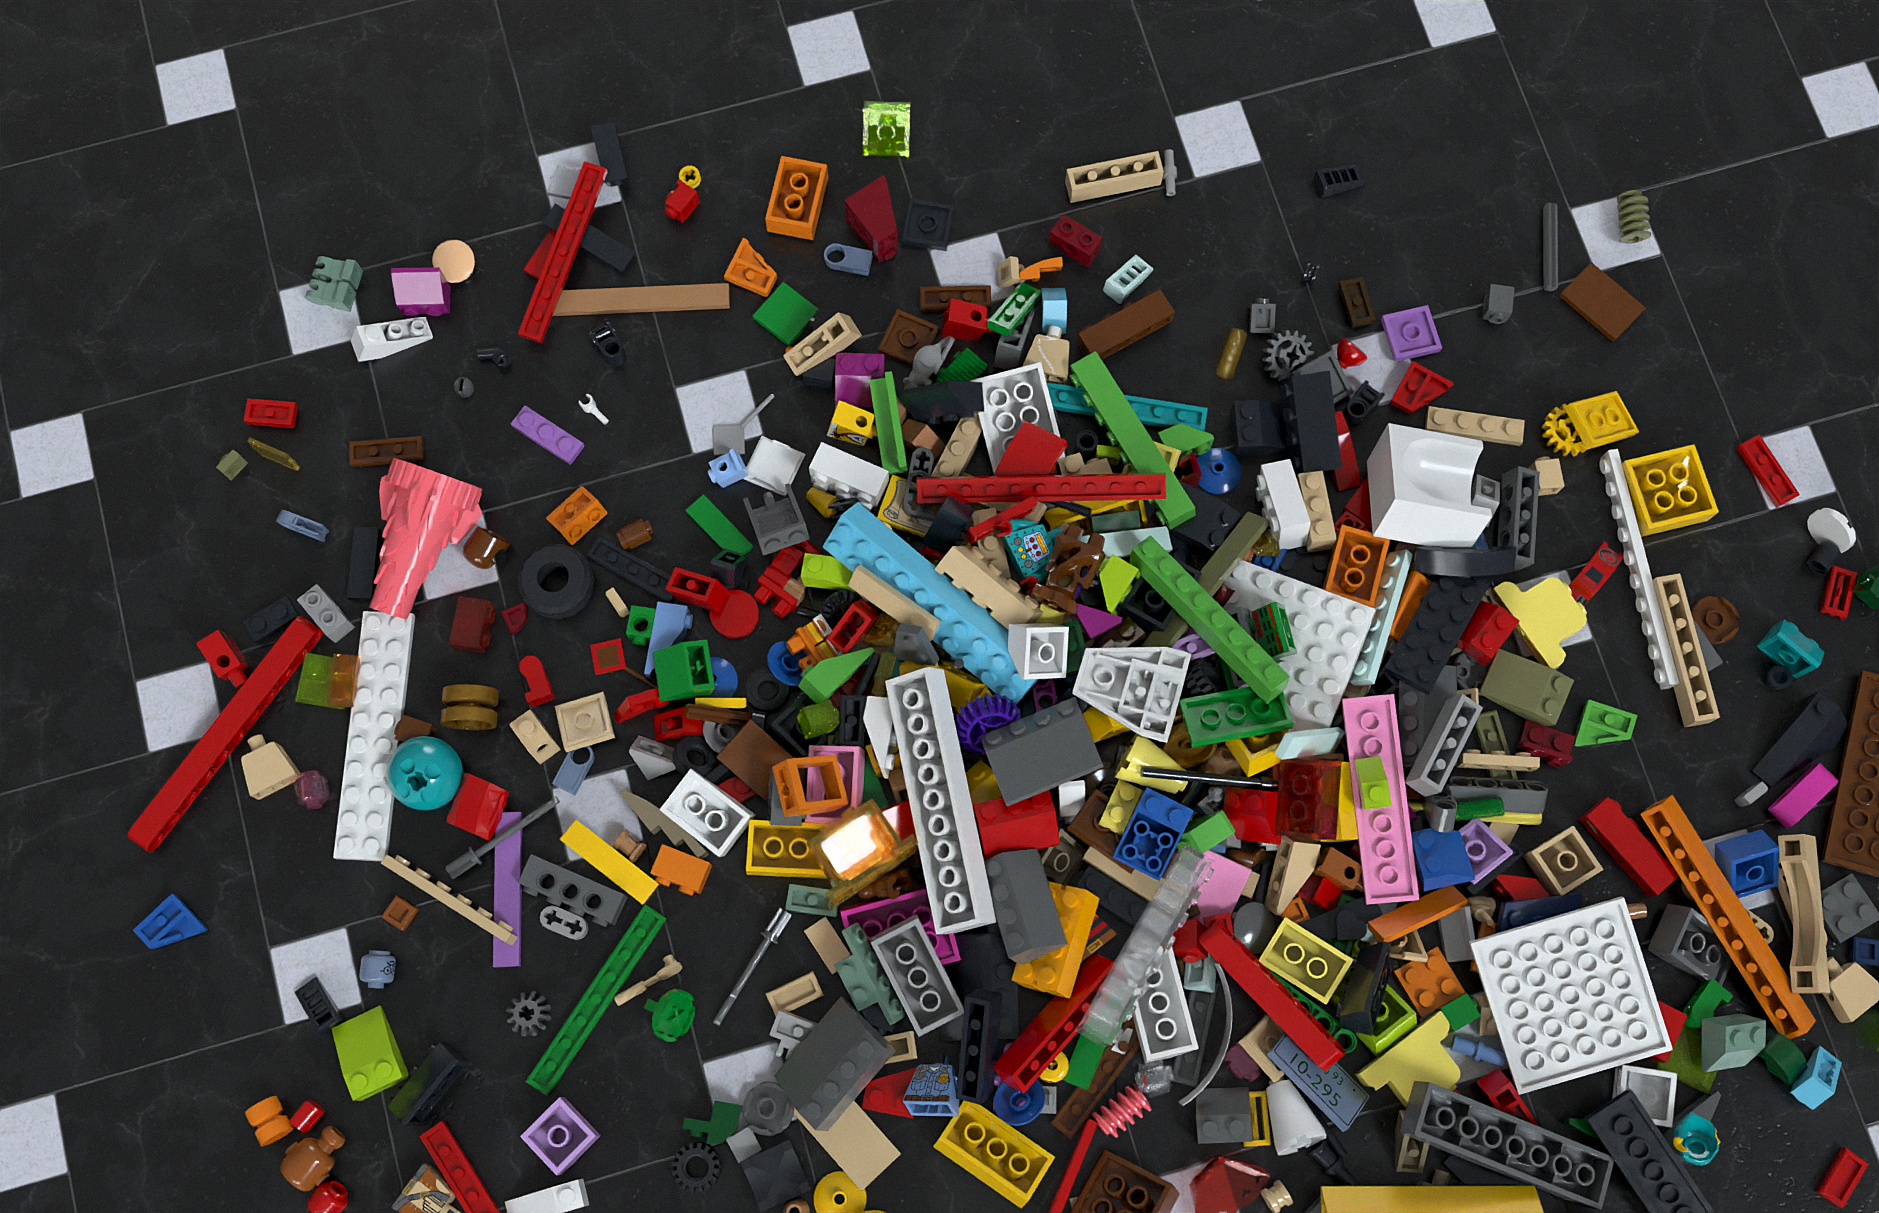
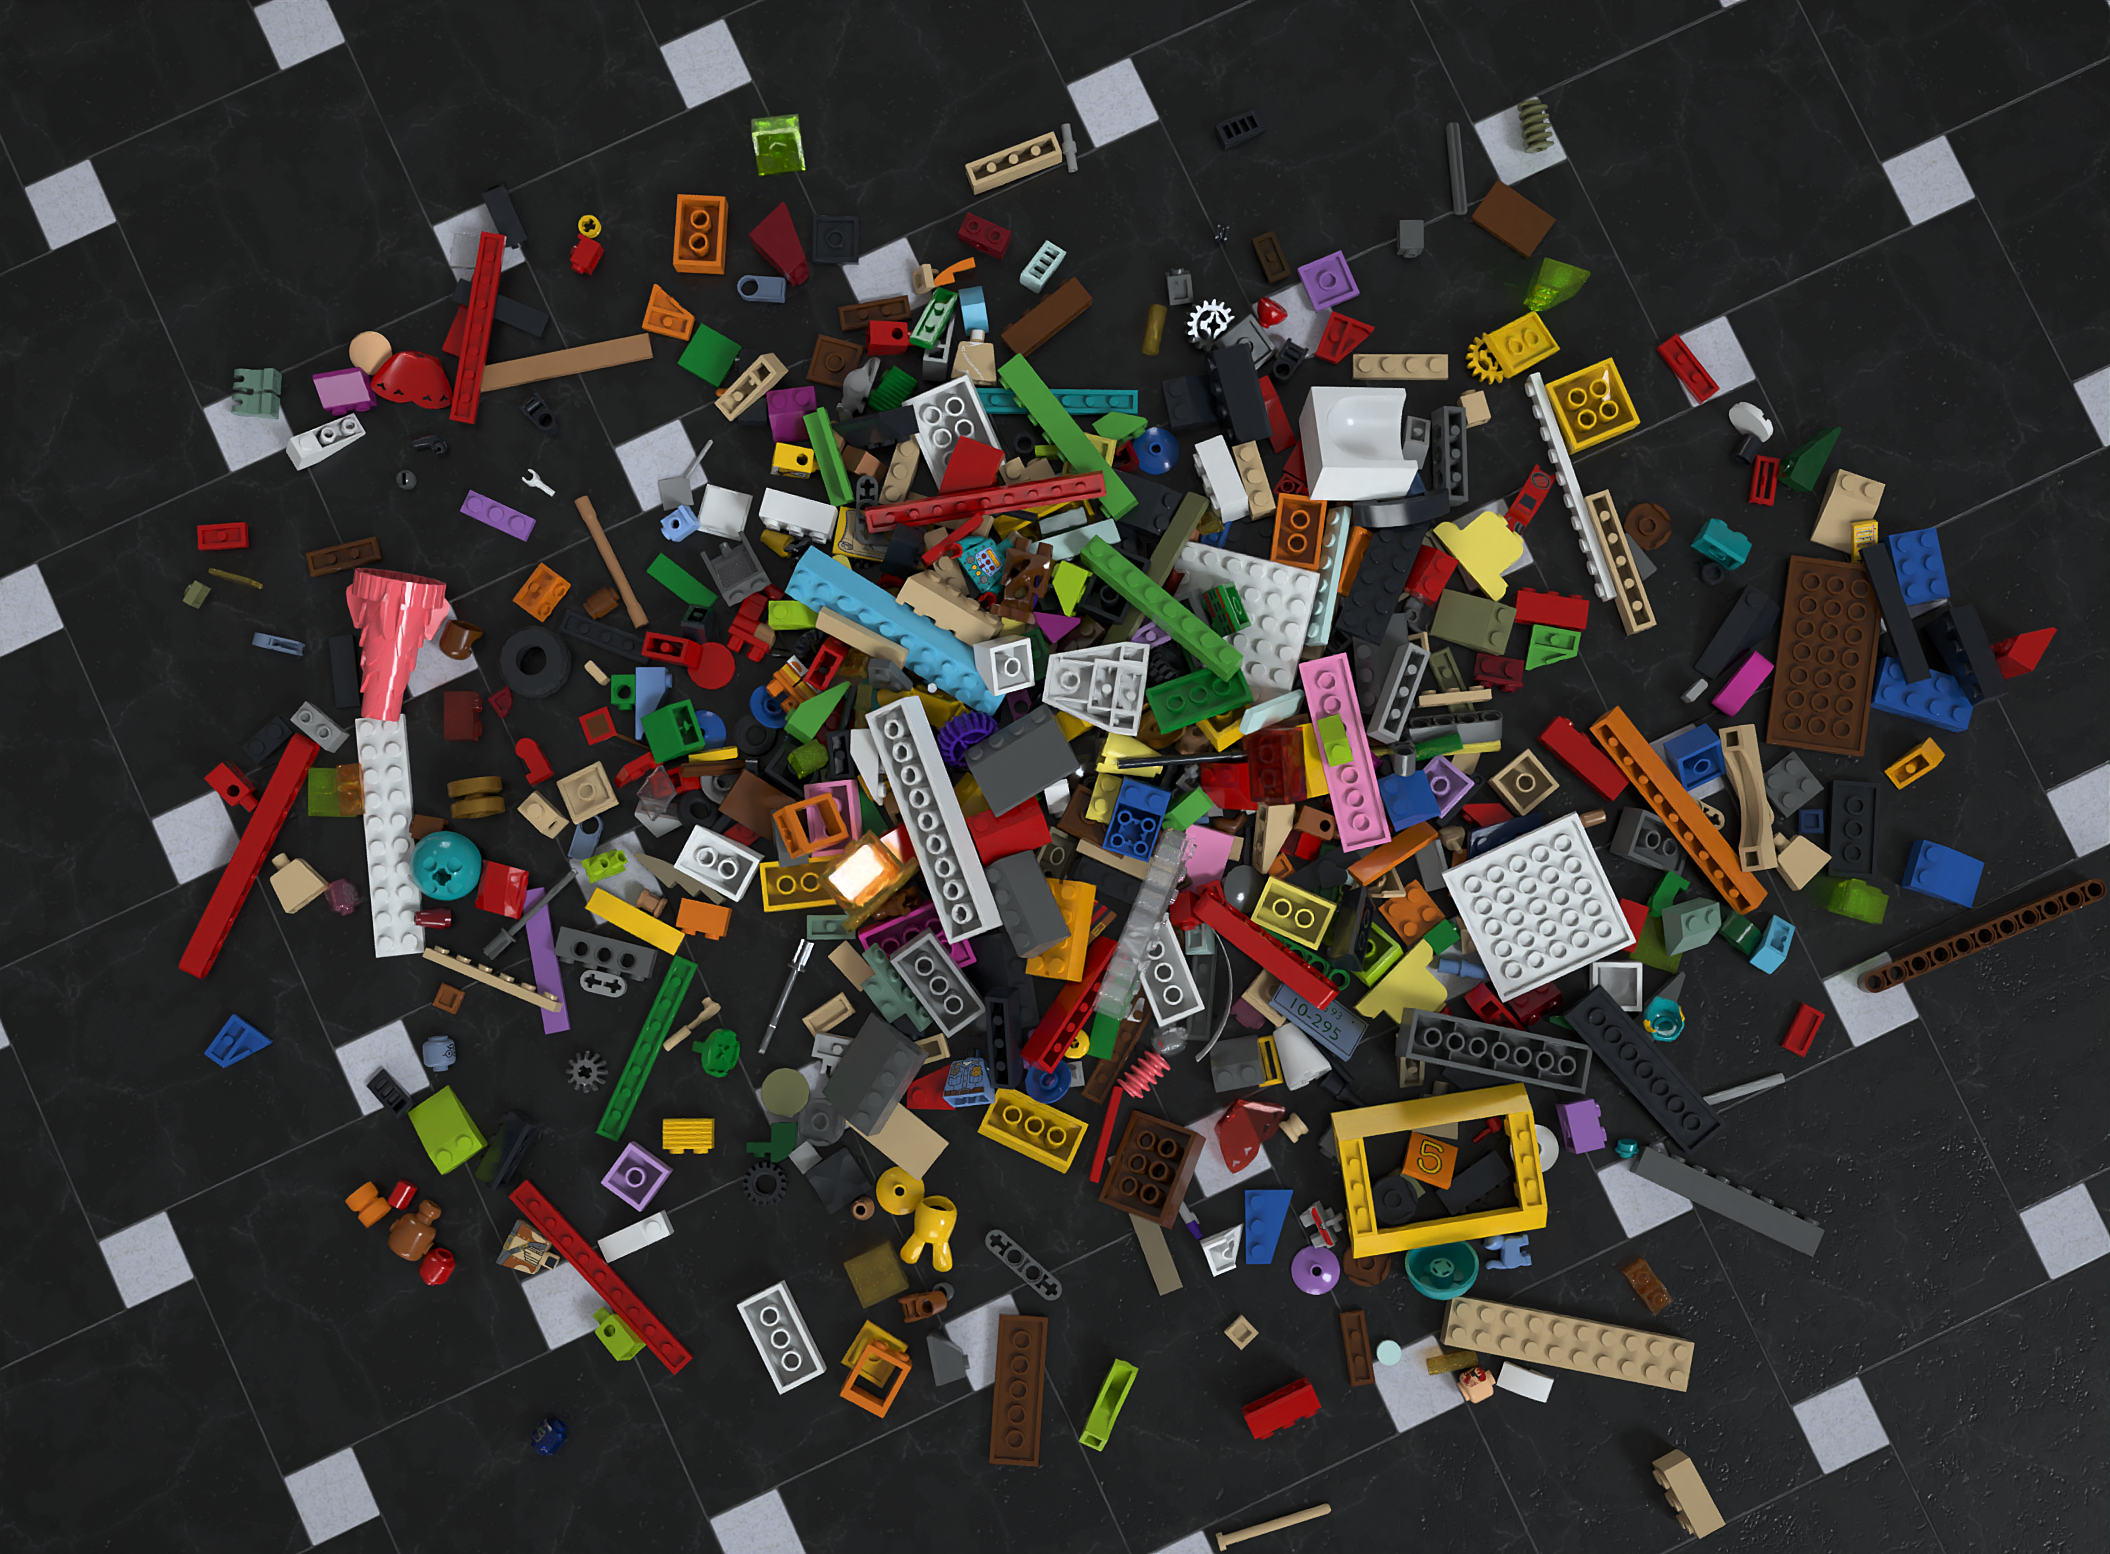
camera: 10 degrees left, 10 degrees up
none -> red piece [370,349,453,409]
none -> dark red cone [414,906,451,930]
none -> medium nougat piece [575,496,649,629]
none -> lime hips [580,849,628,884]
none -> clear piece [637,765,677,821]
none -> yellow brick [663,1118,714,1154]
none -> olive tile [761,1068,810,1117]
none -> dark red bracket [1506,981,1563,1028]
none -> red brick [1512,588,1589,632]
none -> clear neon green slope [1523,257,1591,311]

